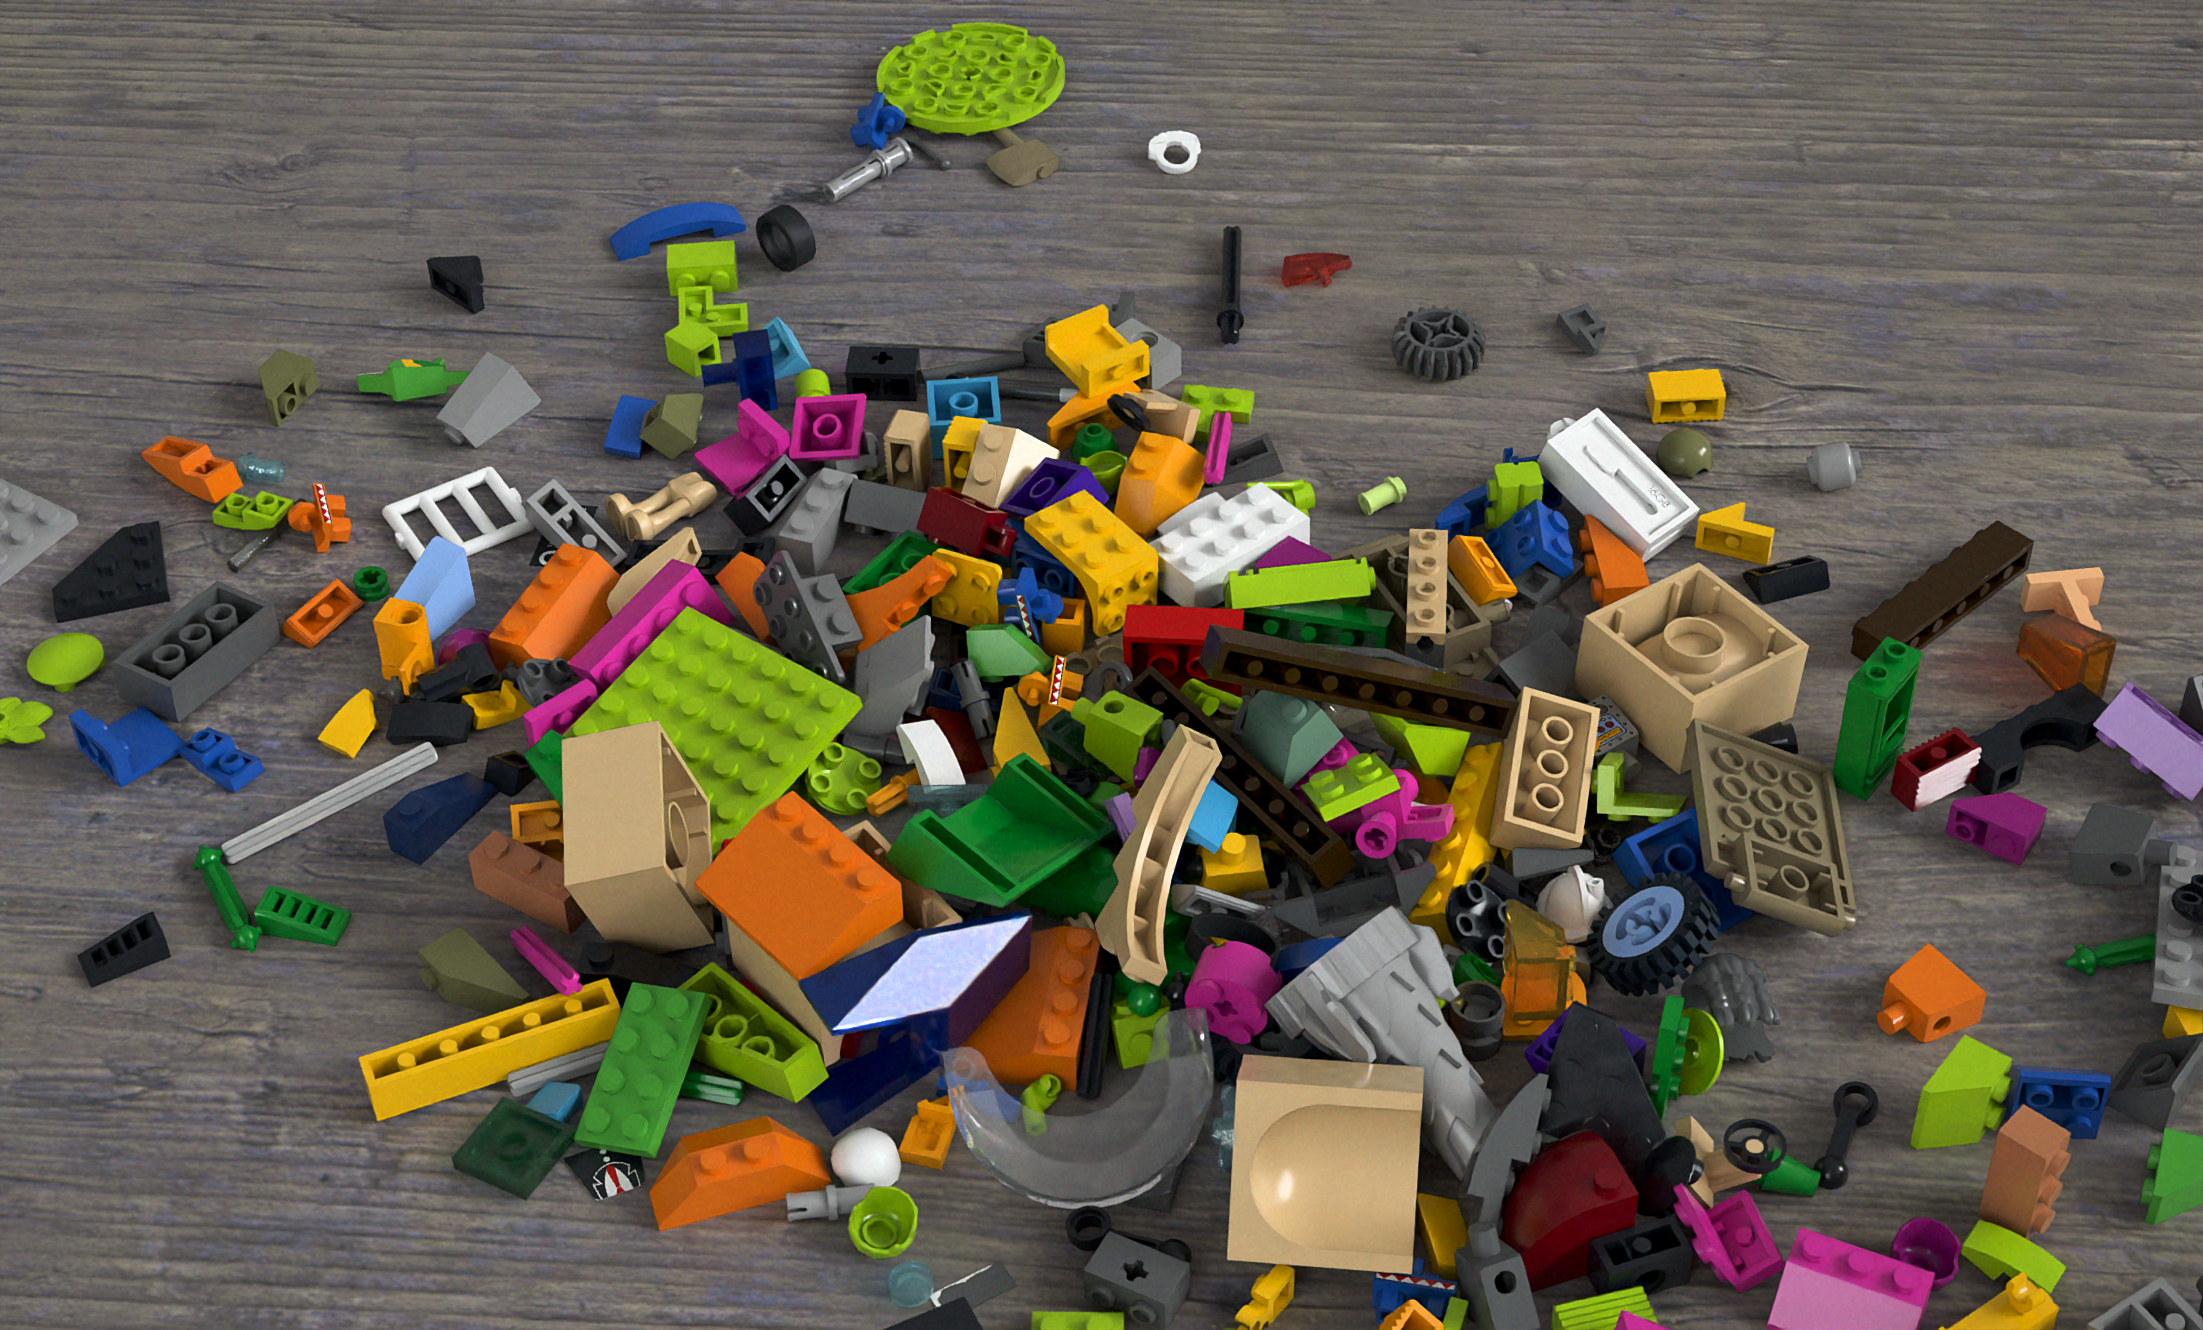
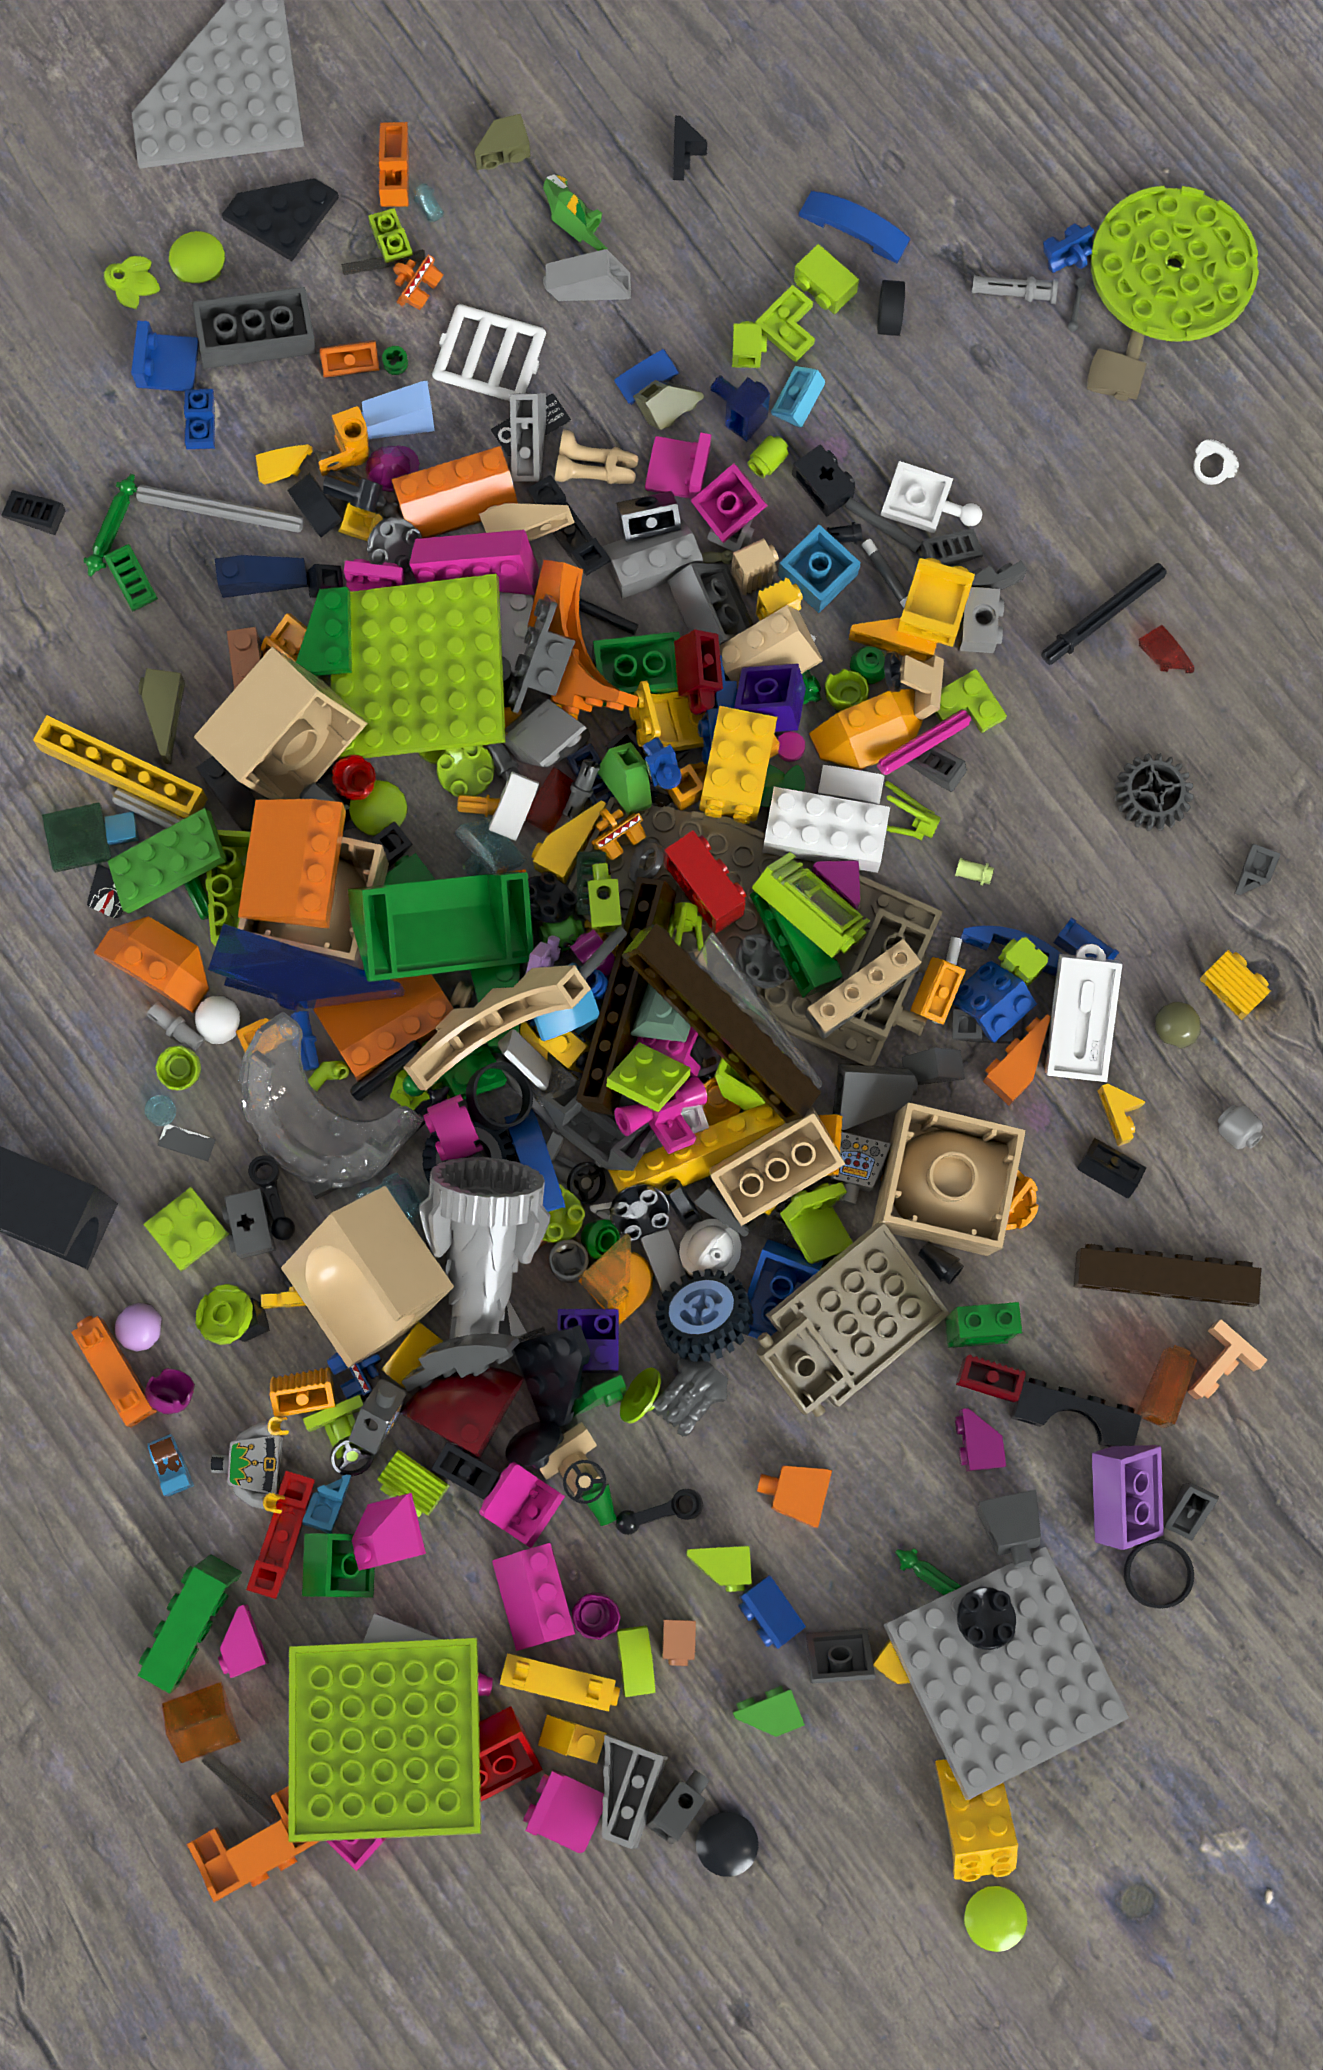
camera: 45 degrees right, 35 degrees up
dark pink axle [510,925,583,996] -> none
none -> white plate [881,461,982,533]

